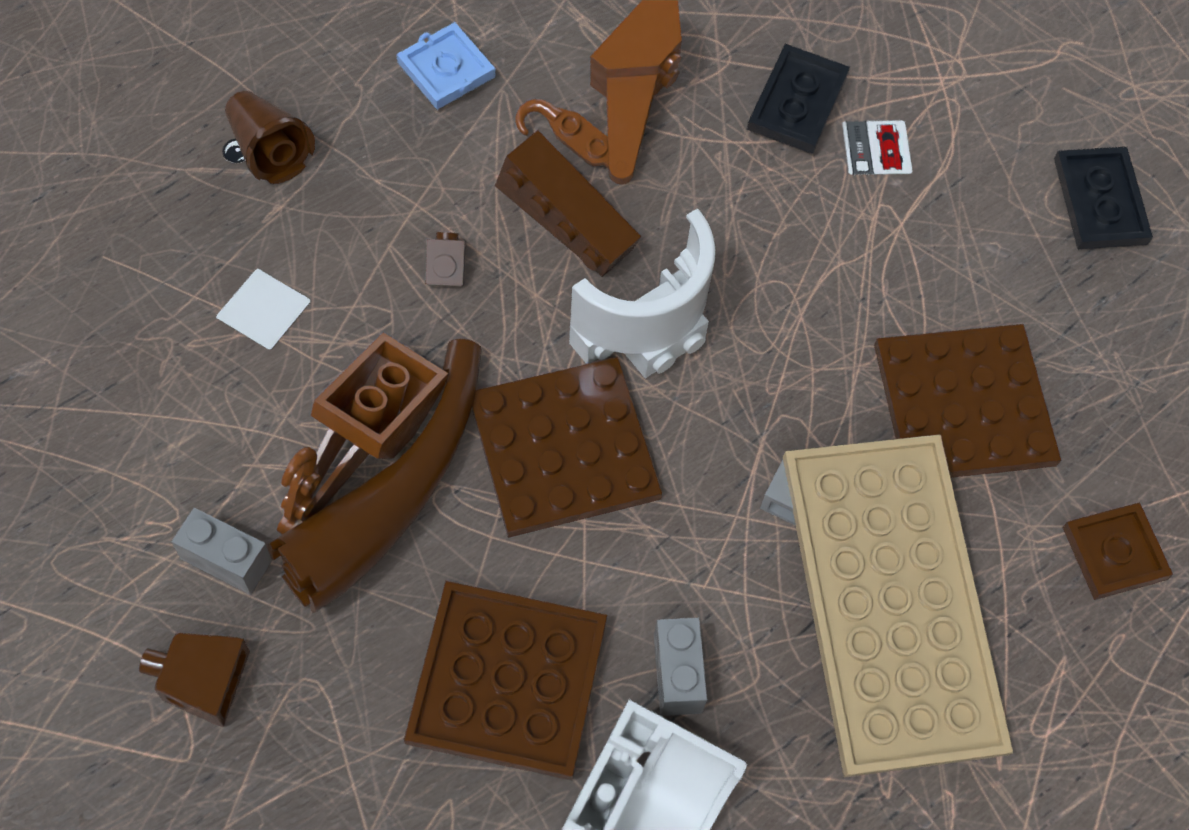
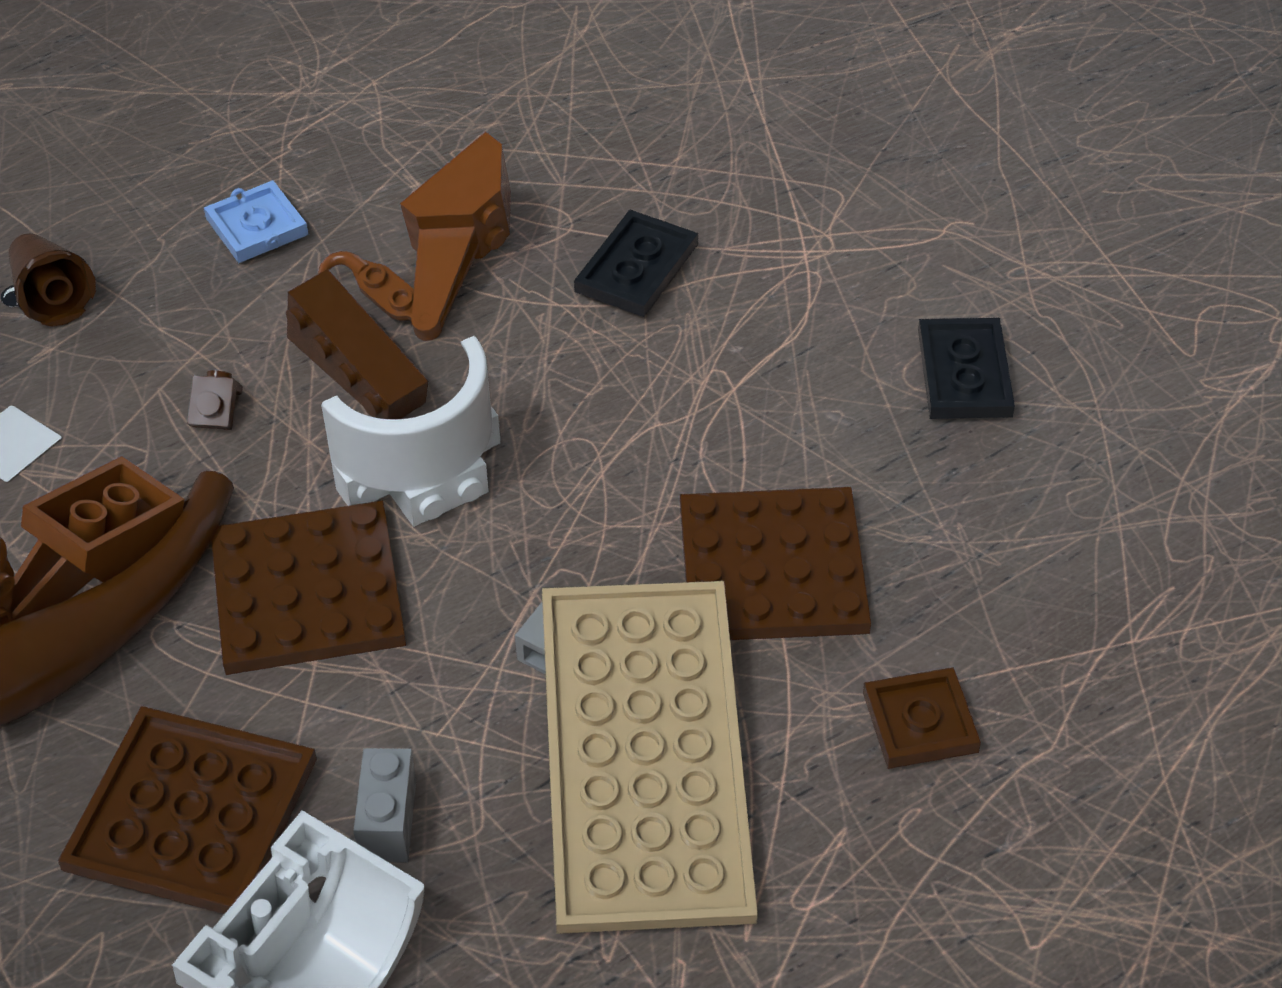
camera: 10 degrees right, 15 degrees down
sticker [843,121,912,175] -> none

